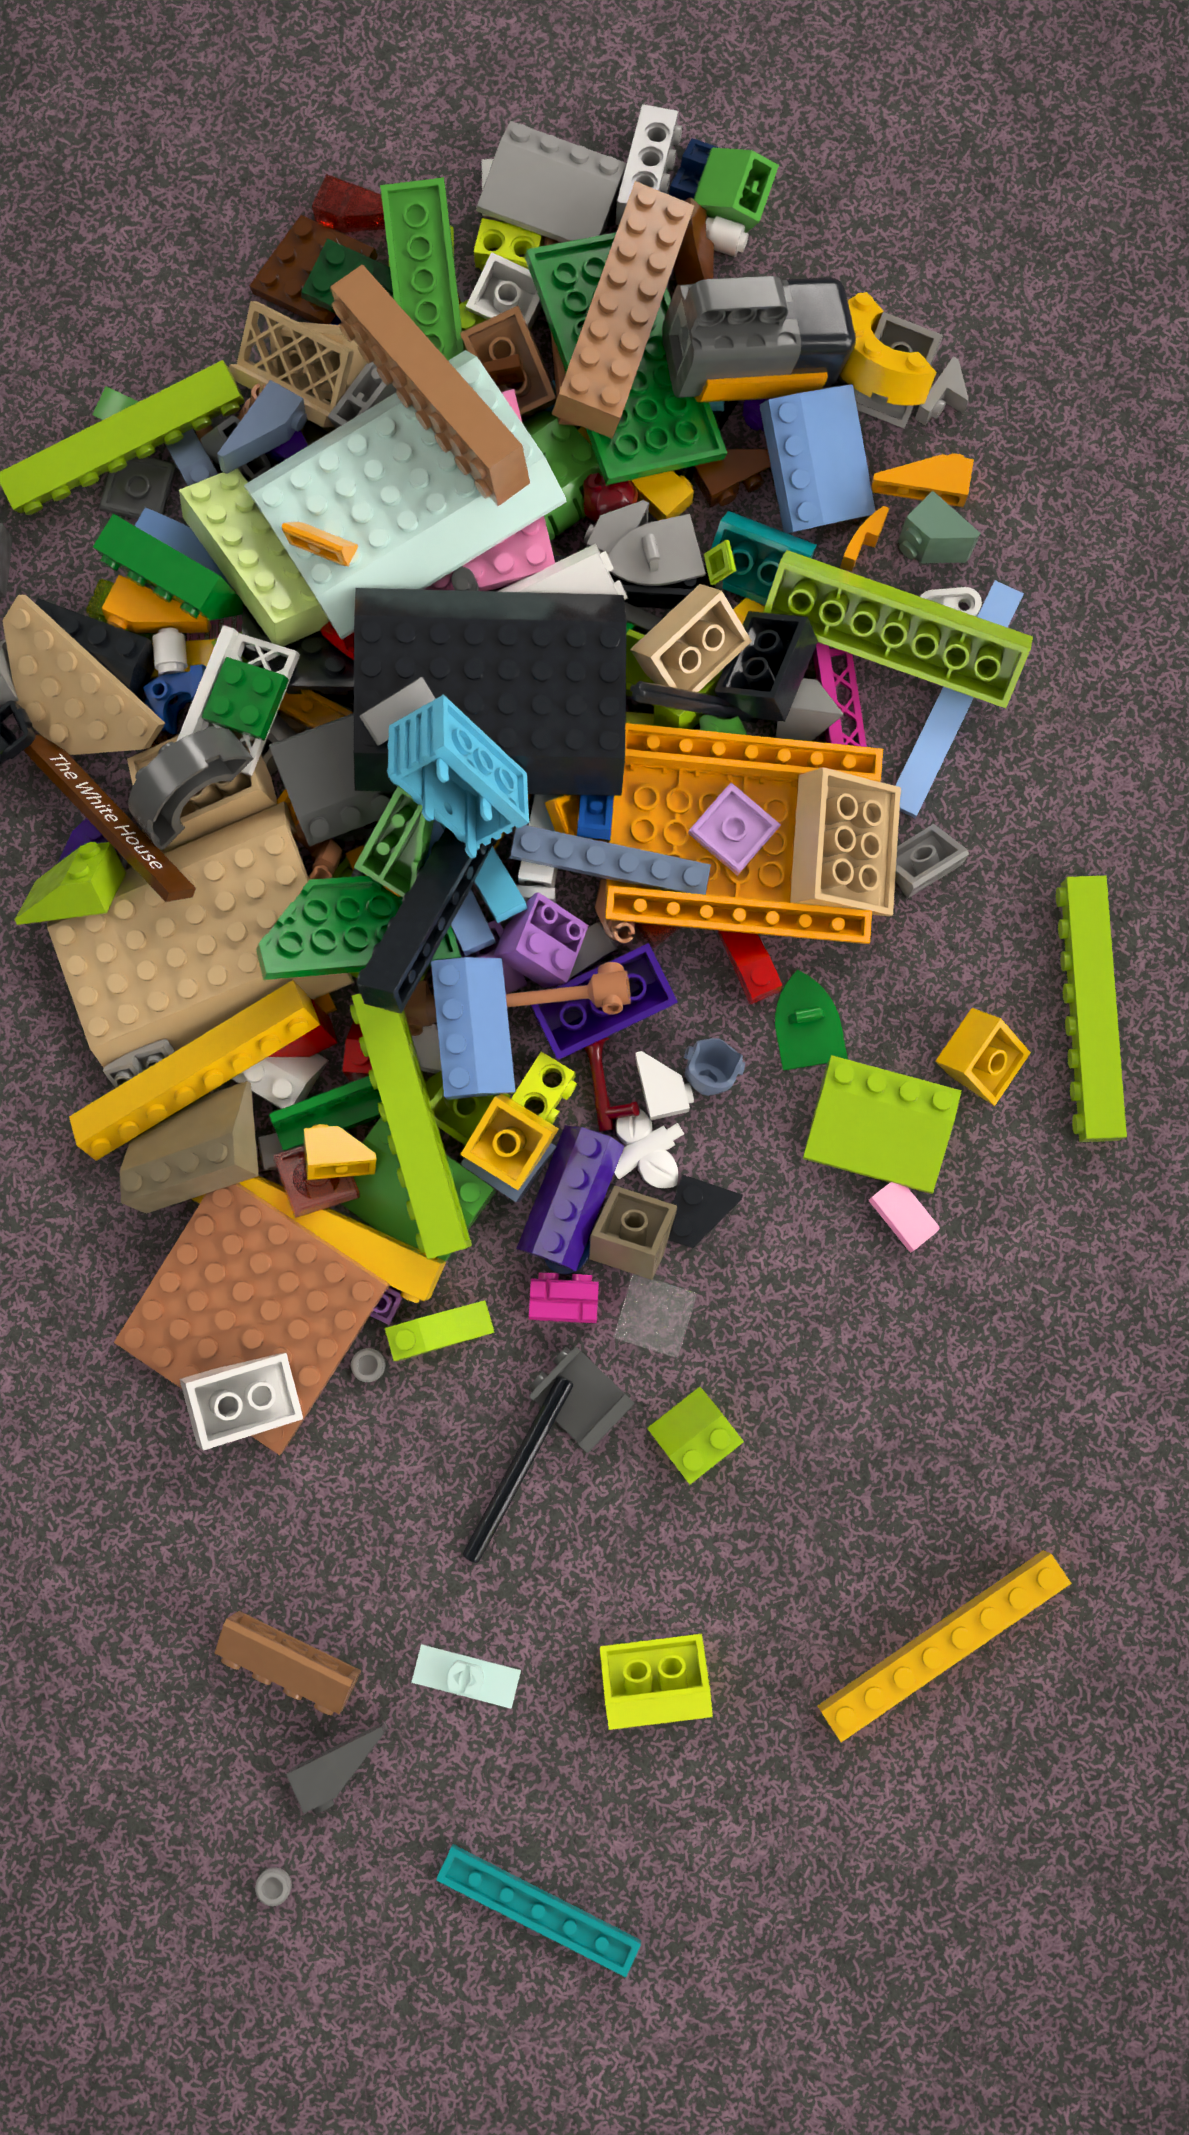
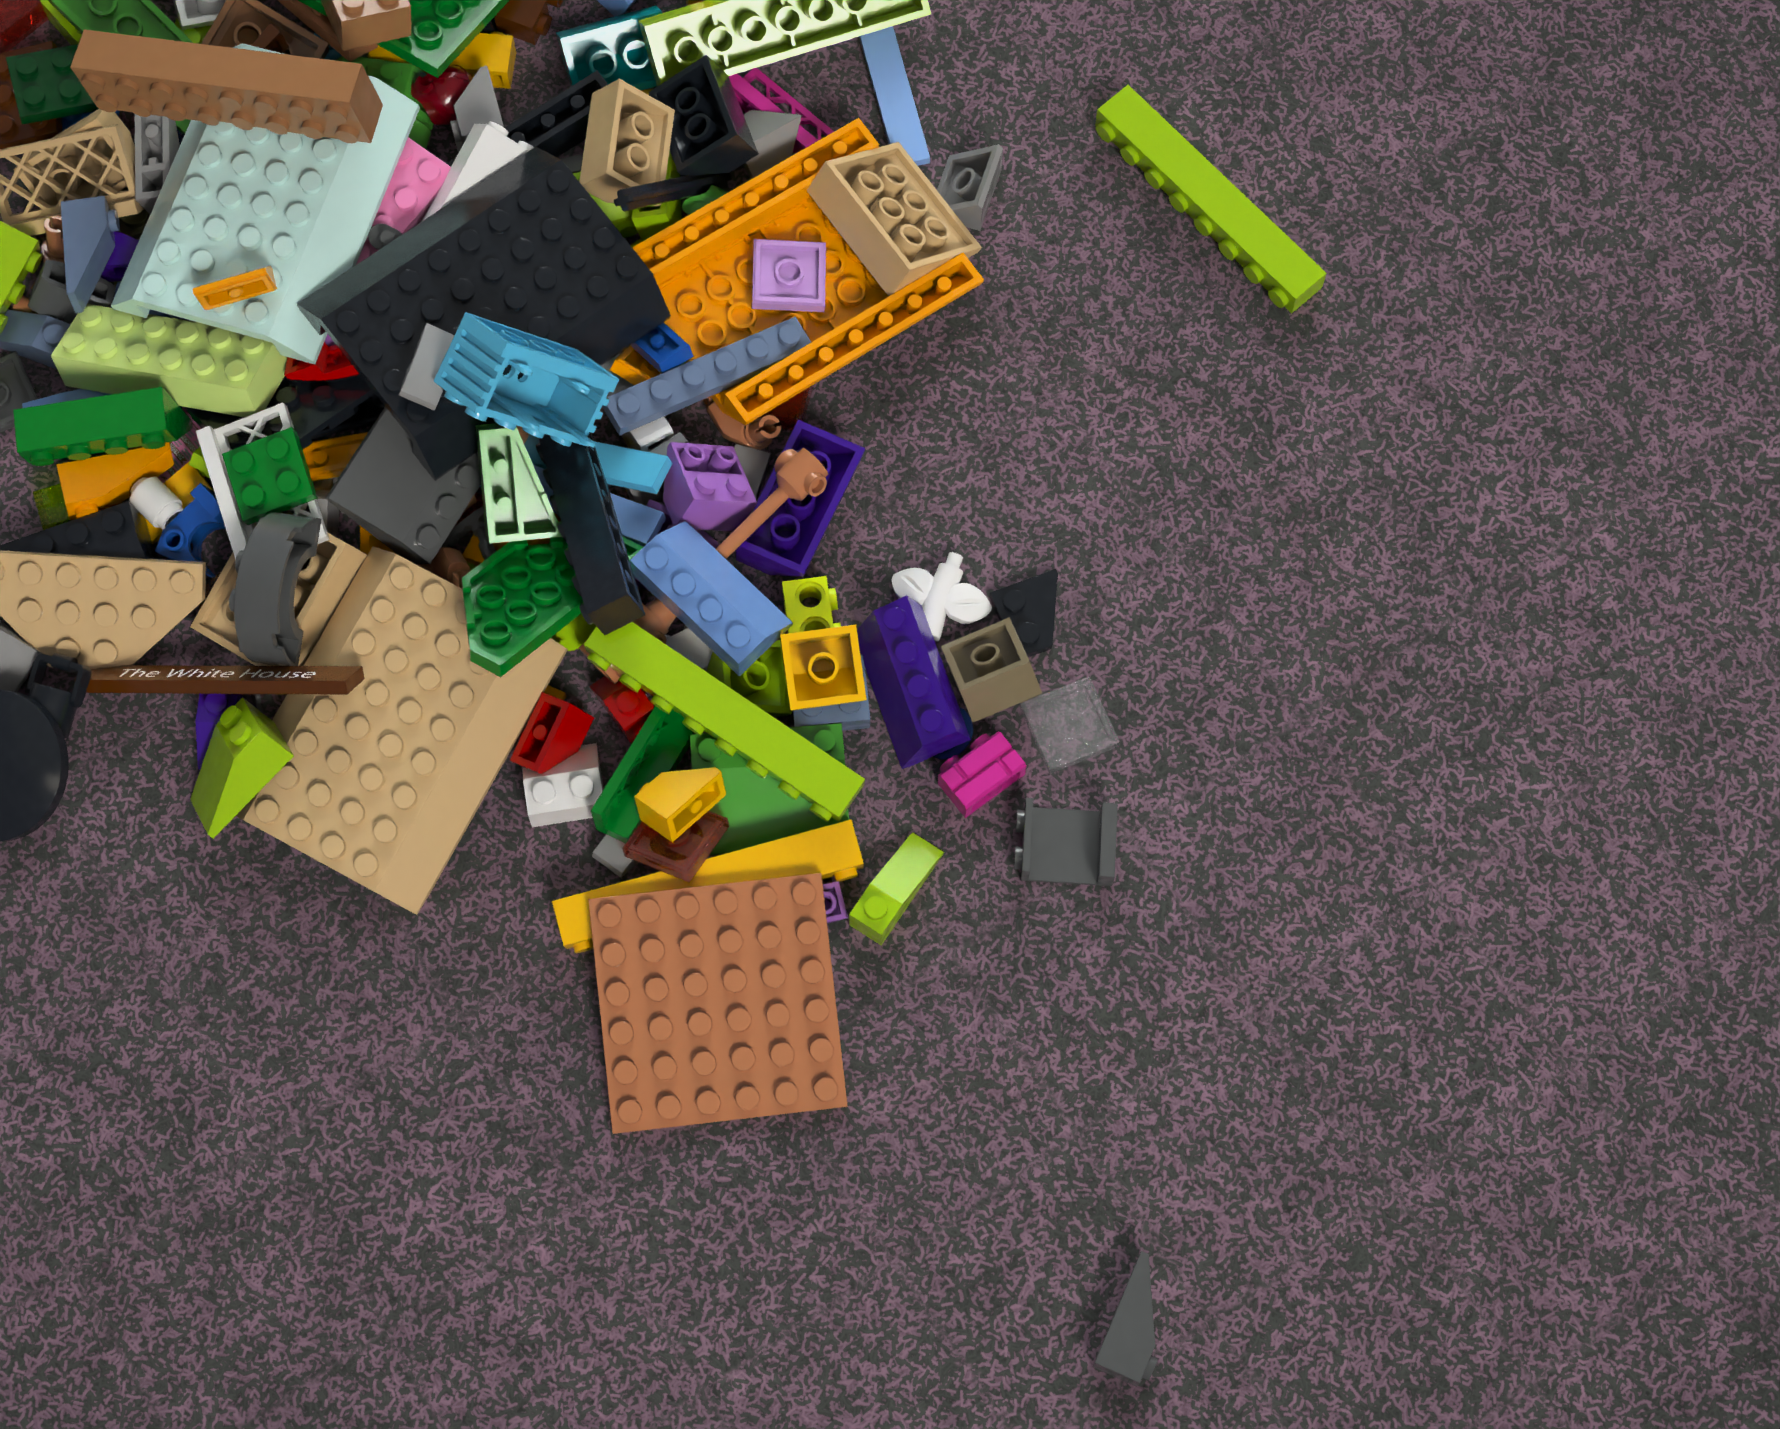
camera: 45 degrees left, 10 degrees down
yellow brick [69,980,320,1161] -> none
light grey slope [103,1039,175,1088] -> none
dark tan slope [120,1081,259,1214] -> none
white slope [180,1352,303,1450] -> none
medium nougat slope [215,1611,362,1715] -> none
light grey tile [351,1348,386,1382] -> none
light aqua piece [411,1644,521,1709] -> none
teal plate [436,1844,641,1977] -> none
black axle [463,1376,573,1563] -> none
dark red piece [584,1038,640,1132] -> none
neon yellow slope [600,1634,713,1730] -> none
light grey shield [608,514,706,586] -> none
white slope [635,1051,694,1120] -> none
lime slope [647,1387,744,1484] -> none
sand blue cap [684,1038,745,1096] -> none
lime slope [704,540,736,585] -> none
red slope [717,930,783,1005] -> none
green shield [775,970,848,1071] -> none
lime slope [802,1055,962,1194] -> none
yellow brick [817,1550,1072,1742] -> none
bright pink slope [869,1182,939,1252] -> none
yellow slope [936,1008,1031,1106] -> none

